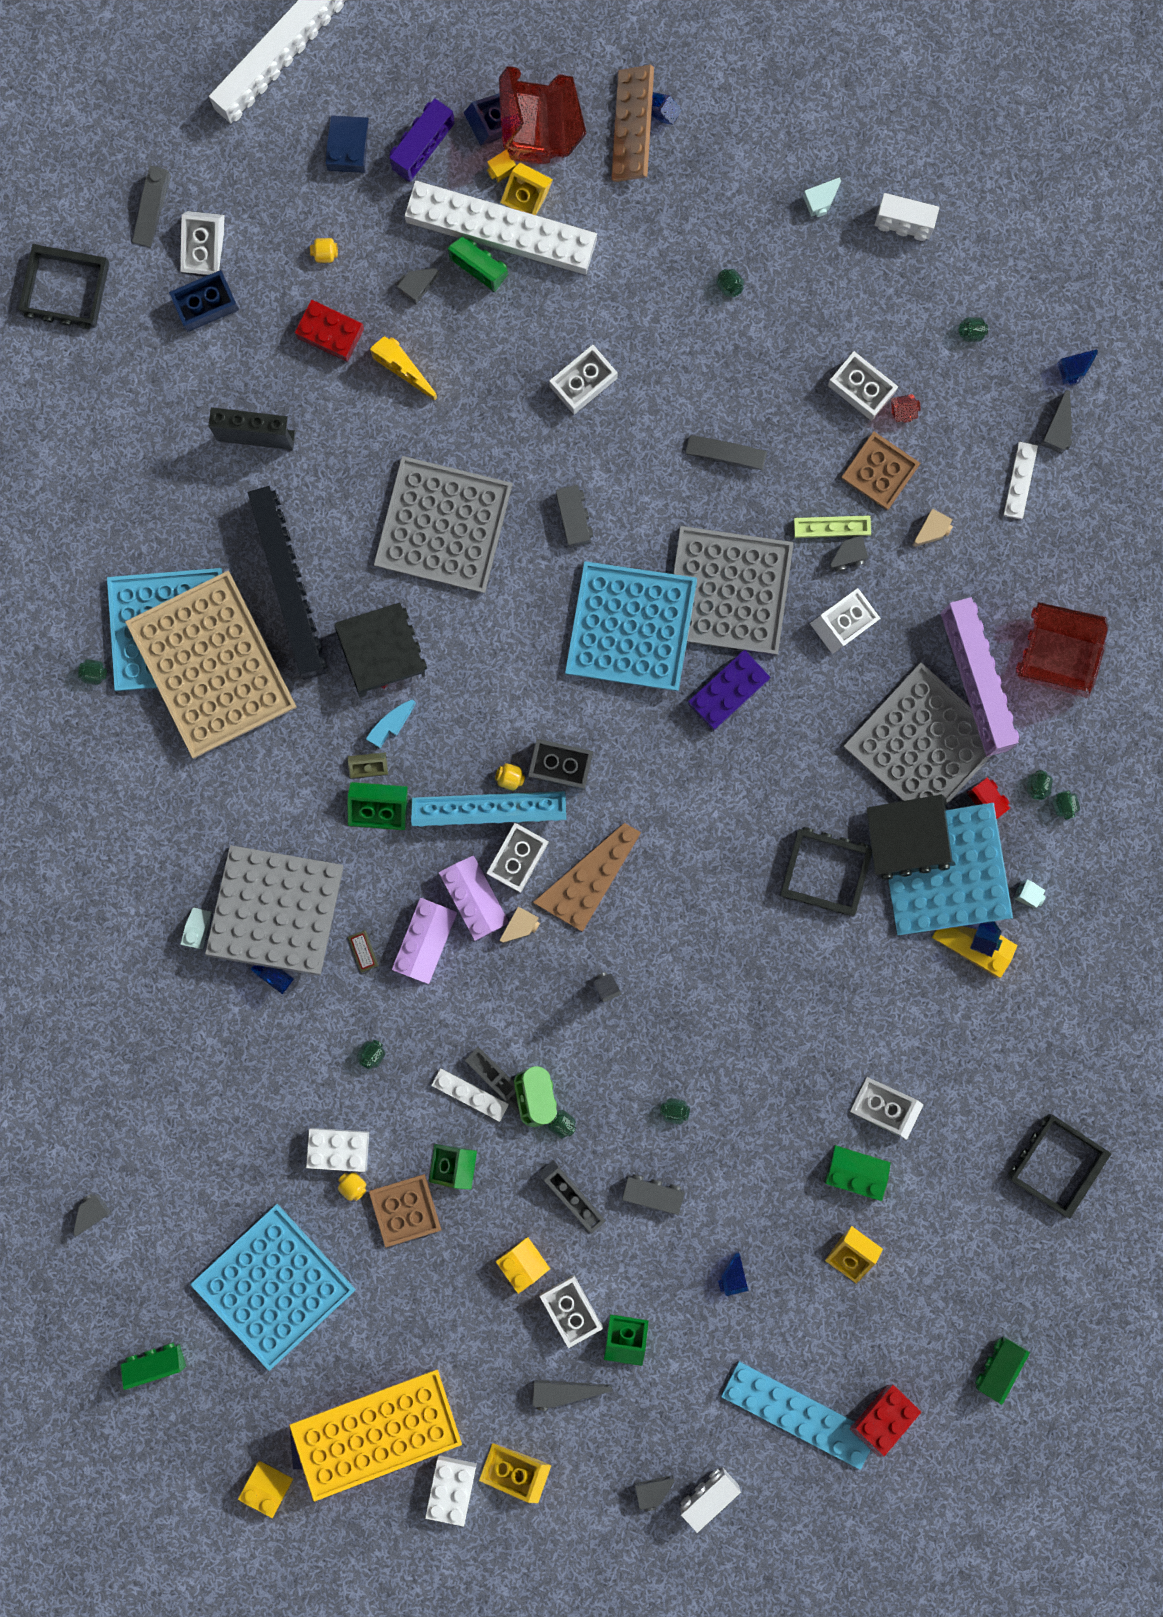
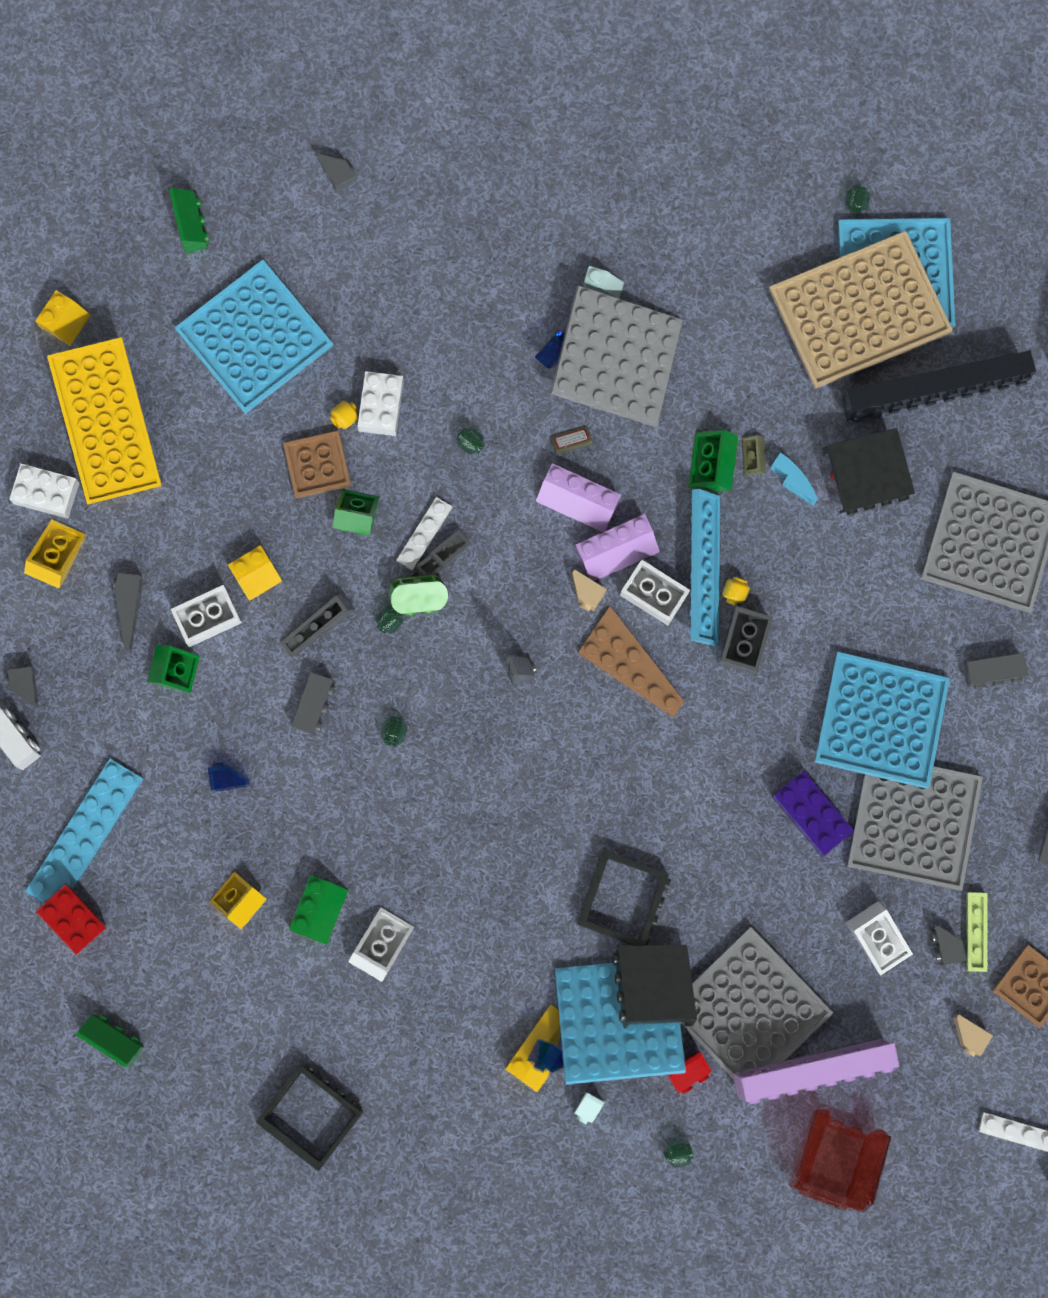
camera: 90 degrees right, 5 degrees down
clear green head [1027,770,1053,800] -> none

